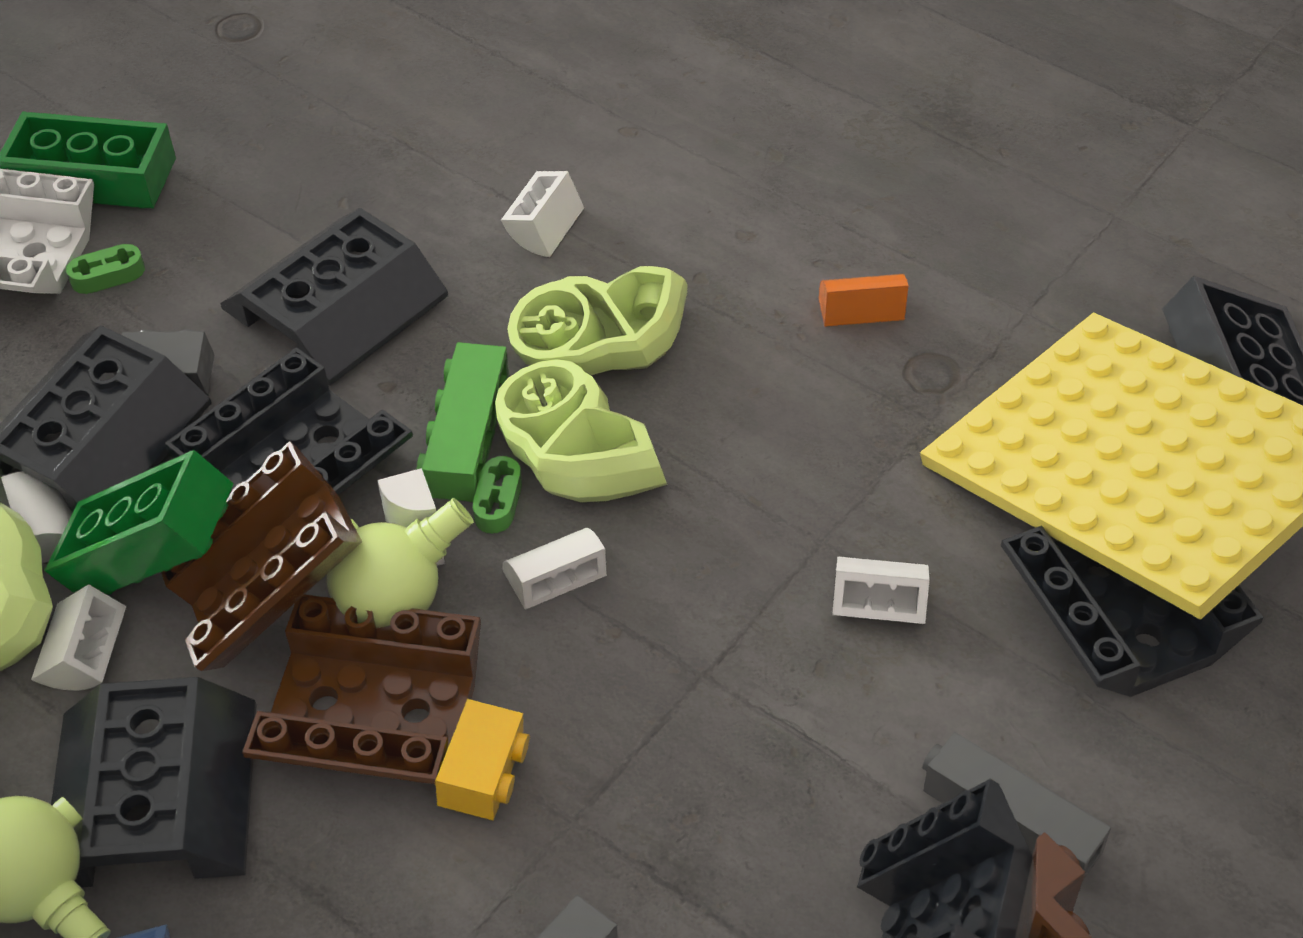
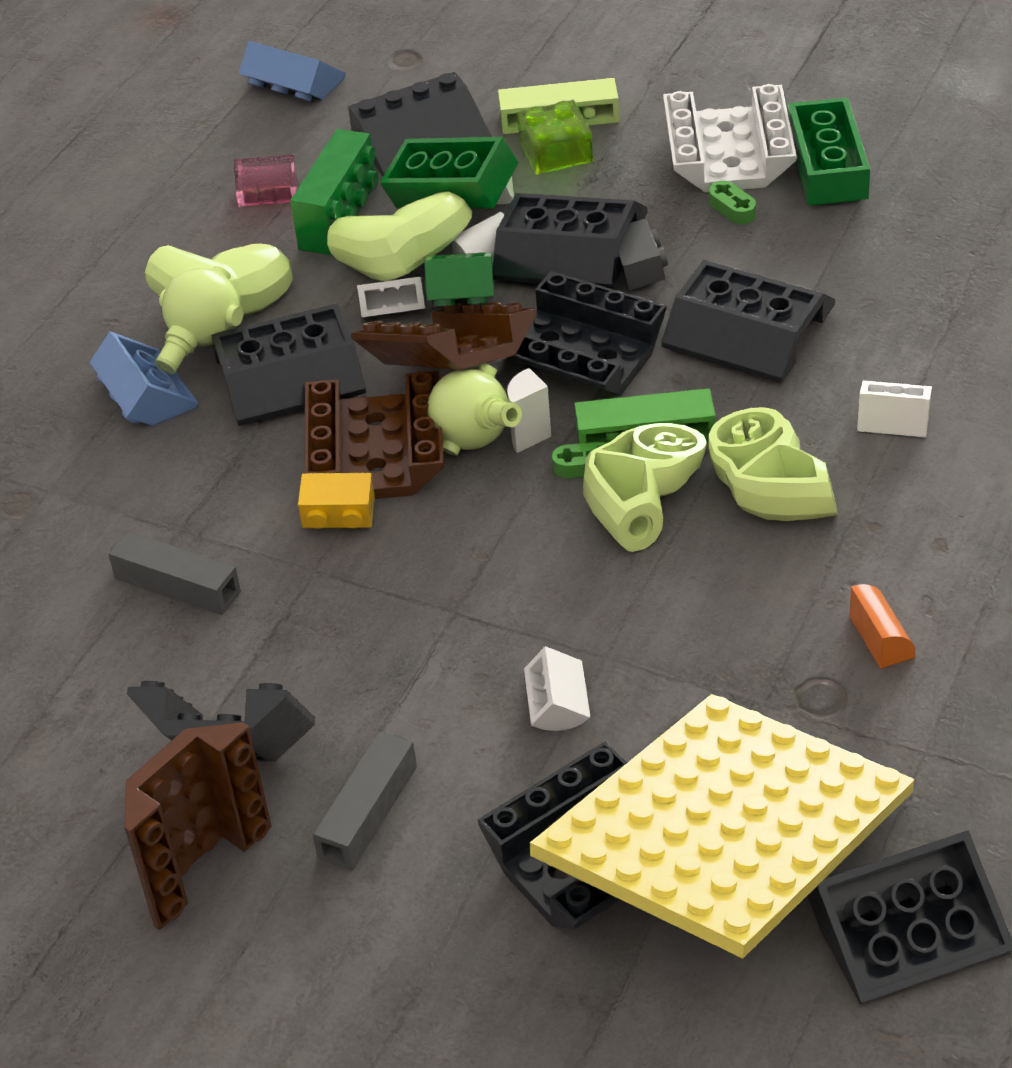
camera: 80 degrees right, 5 degrees down
white brick [502,528,607,610] -> none

